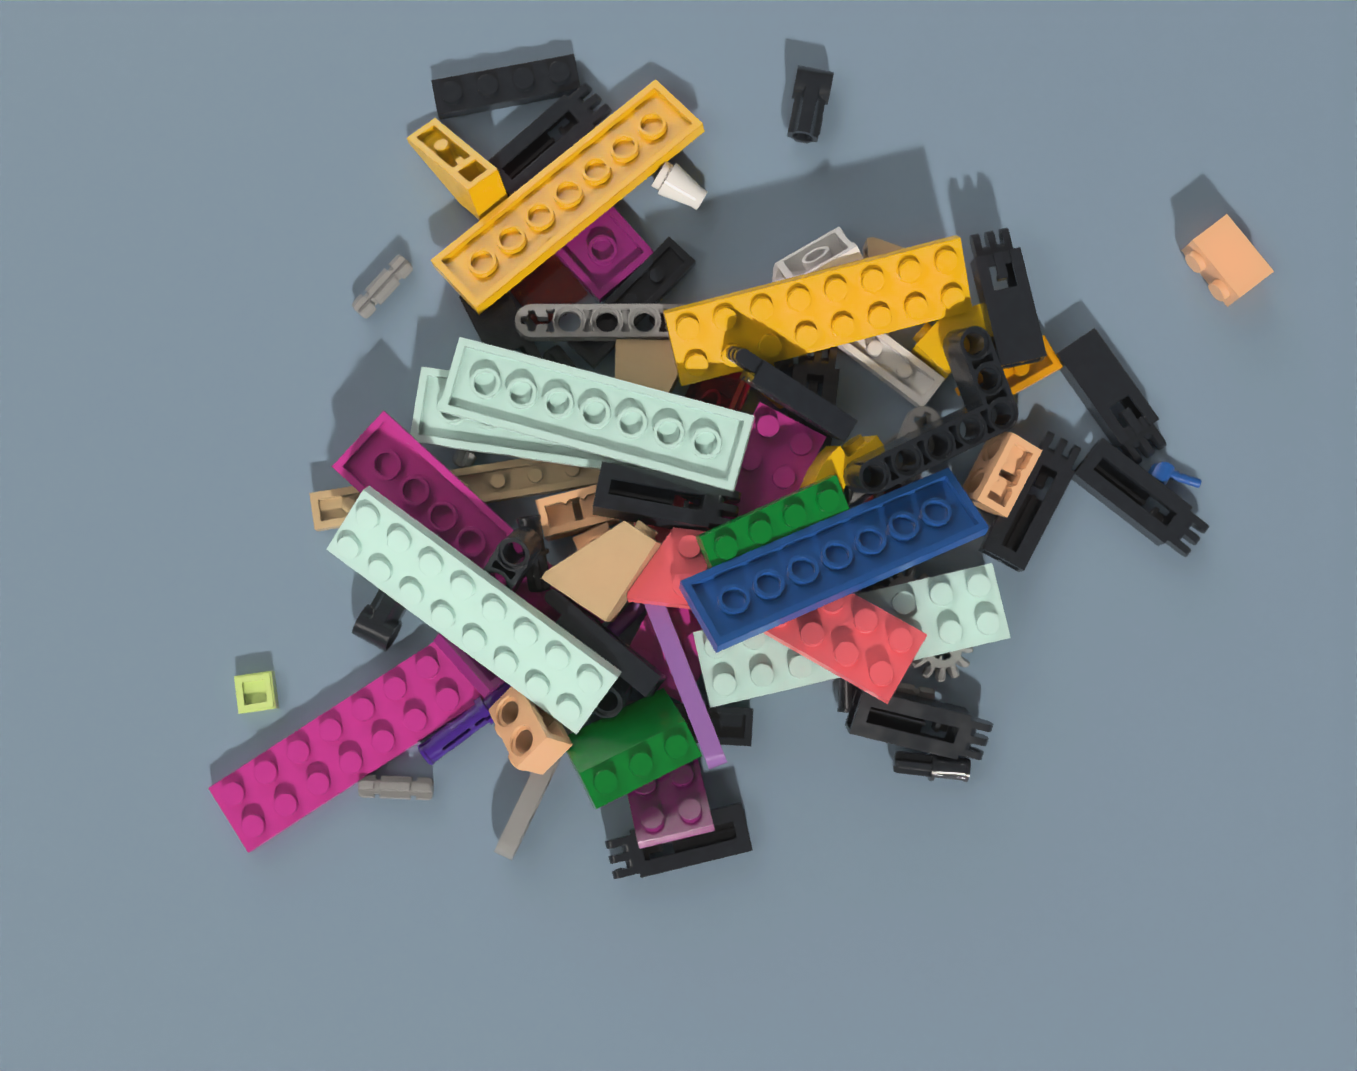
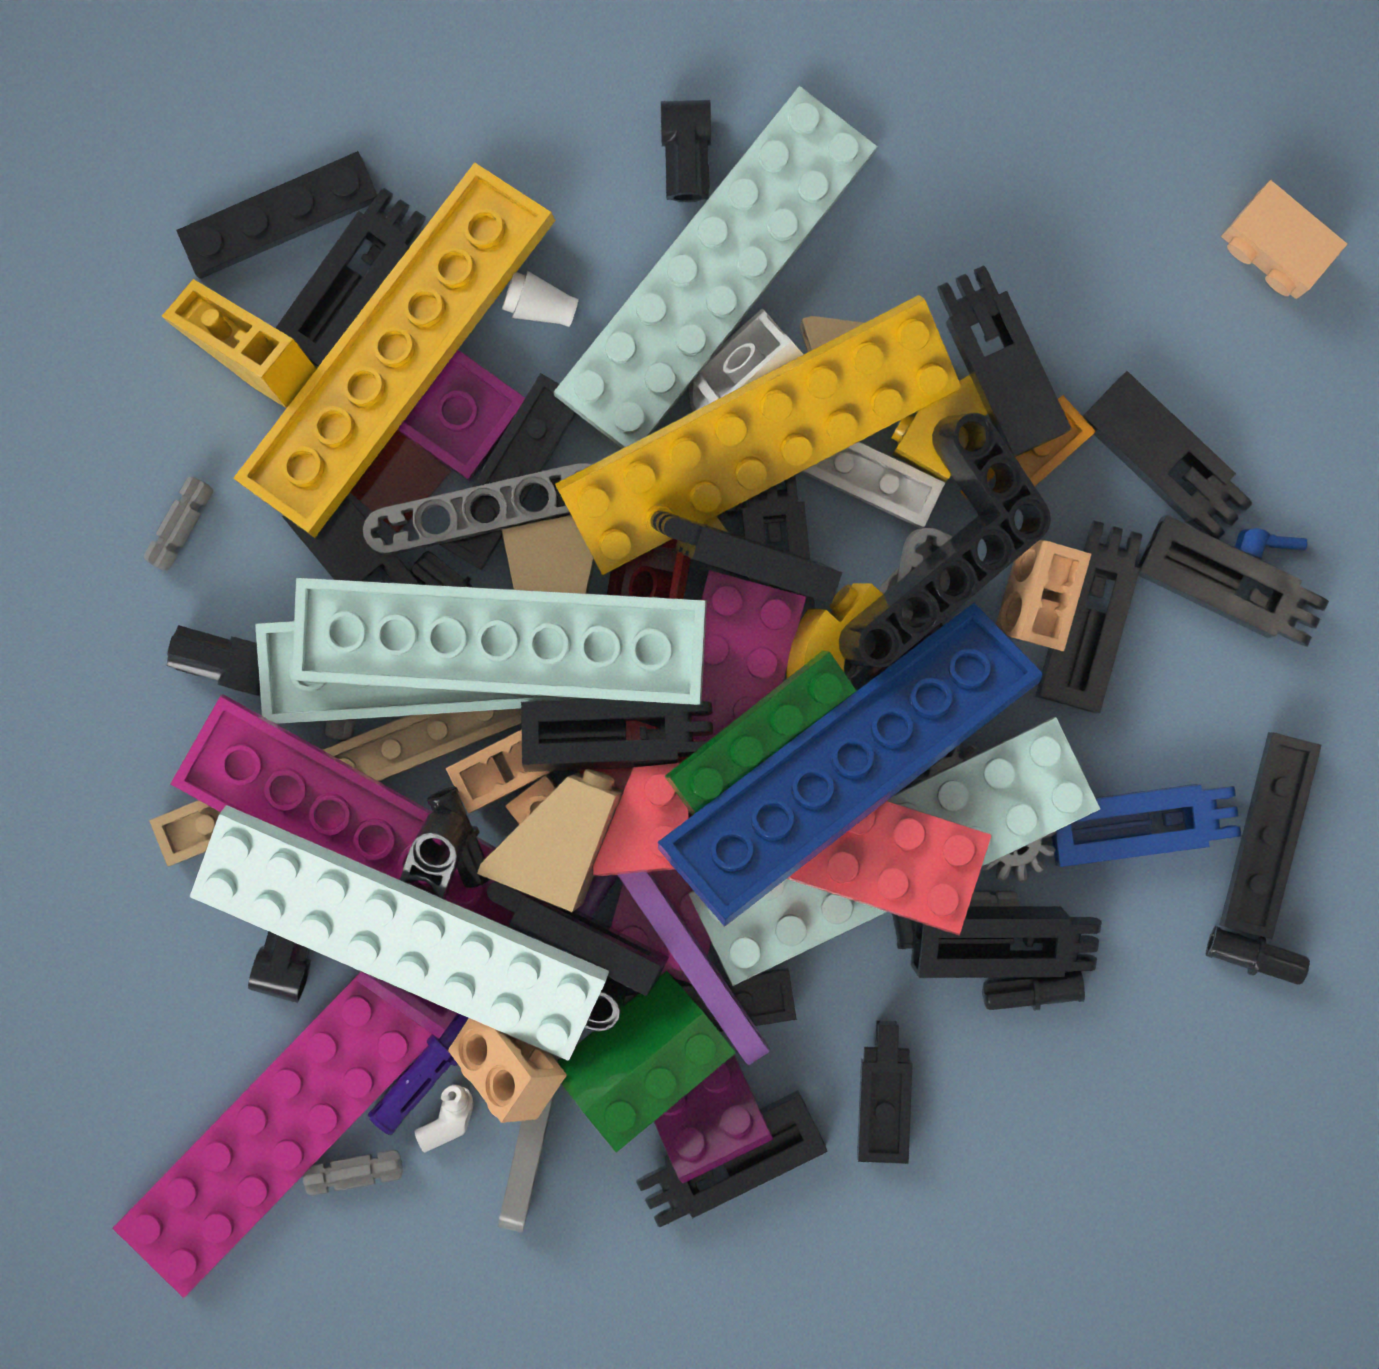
camera: 10 degrees left, 5 degrees up
yellowish green tile [234,671,279,714] -> none
none -> black piece [166,625,261,696]
none -> white arm [414,1085,474,1153]
none -> light aqua plate [554,86,878,449]
none -> black hinge [857,1020,913,1164]
none -> blue hinge [1051,784,1241,867]
none -> black axle [1206,926,1310,985]
none -> black plate [1219,732,1322,939]

